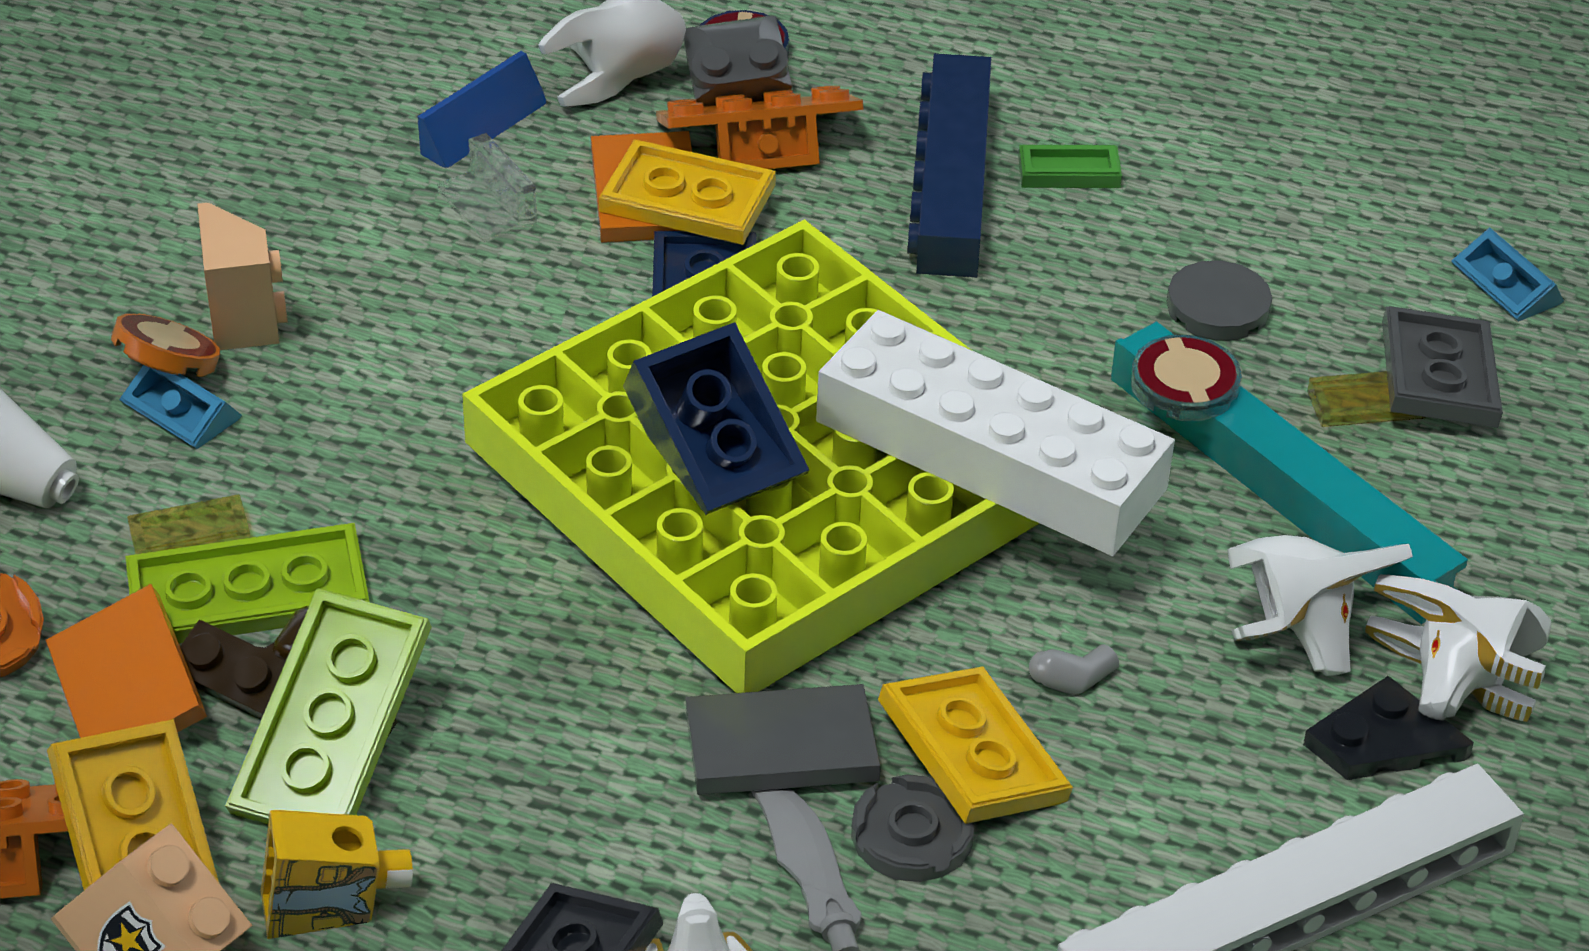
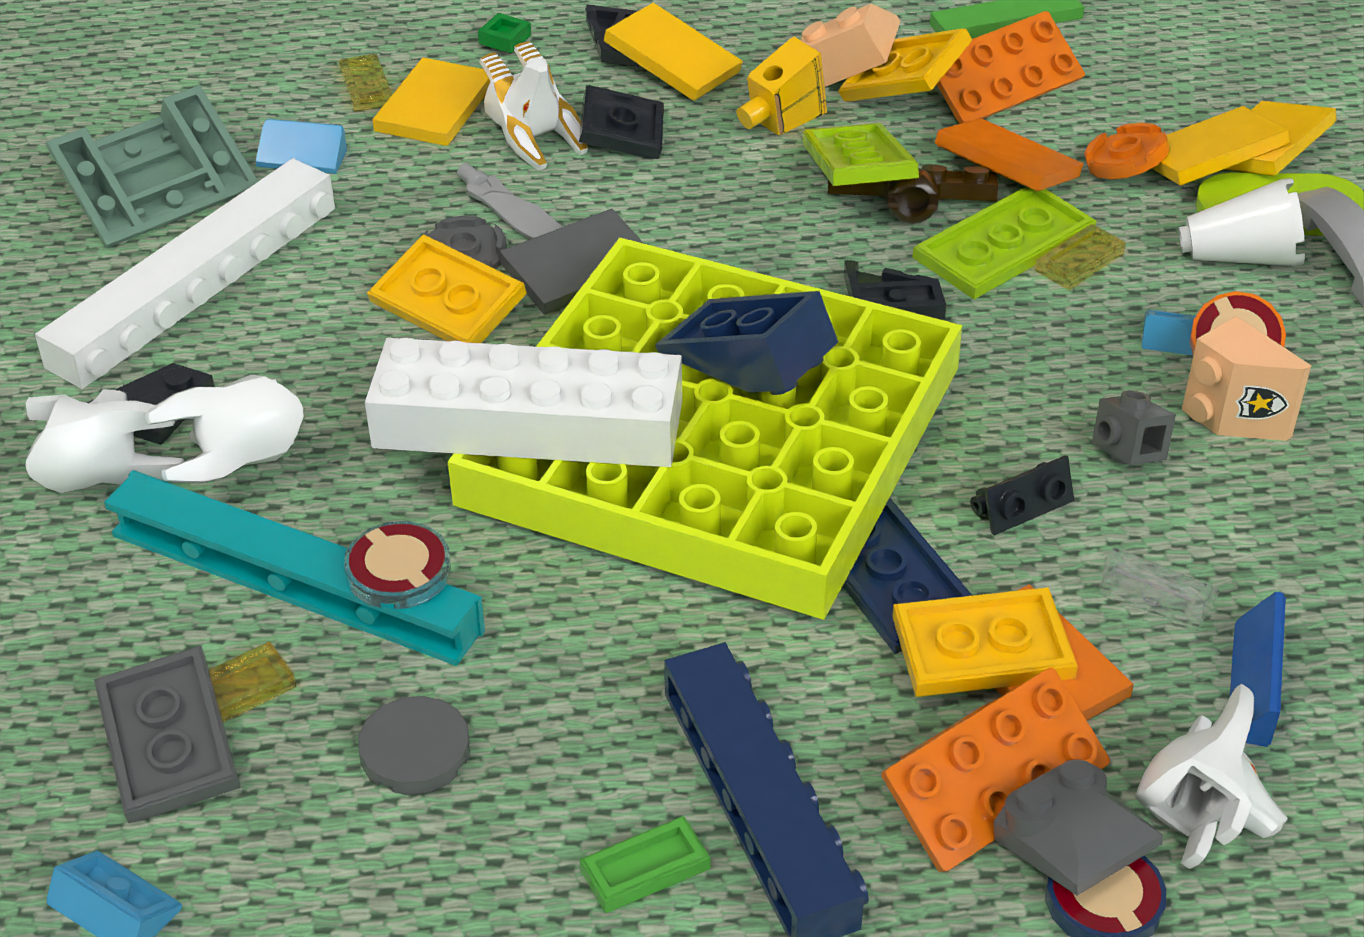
camera: 155 degrees right, 0 degrees up
none -> black wing [844,260,946,320]
none -> black hinge [970,455,1075,536]
none -> dark grey brick [1091,390,1176,465]

